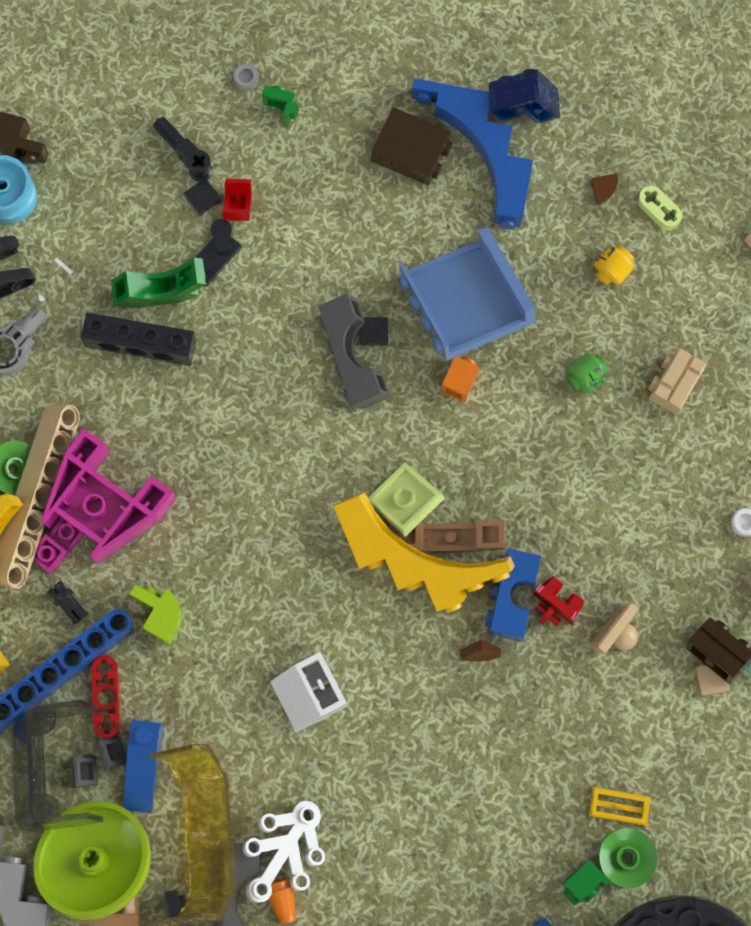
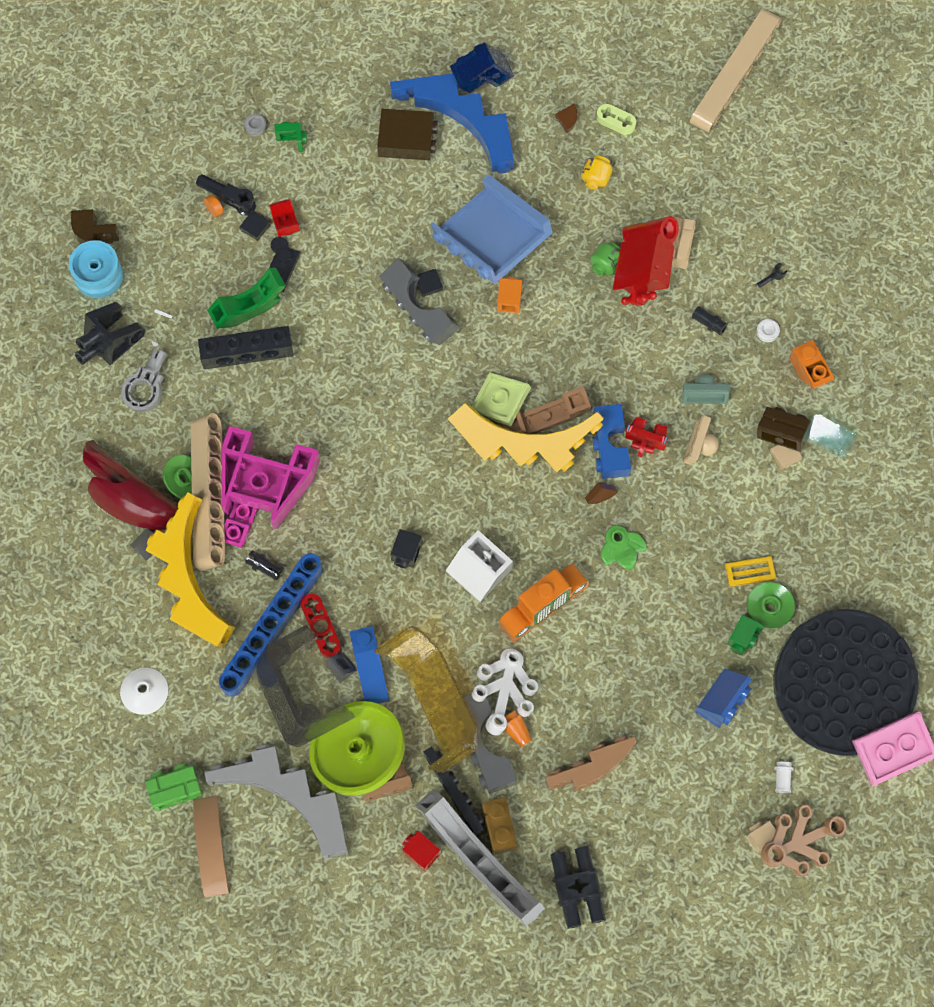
camera: 15 degrees left, 5 degrees down
dark grey slope [71,756,98,788] -> none
lime brick [130,584,182,645] -> none
none -> orange tile [204,195,223,218]
none -> black brick [390,529,423,569]
none -> orange brick [499,563,589,643]
none -> bright green plate [601,526,647,570]
none -> red piece [613,216,679,306]
none -> sand green tile [682,373,730,404]
none -> black pin [691,306,728,336]

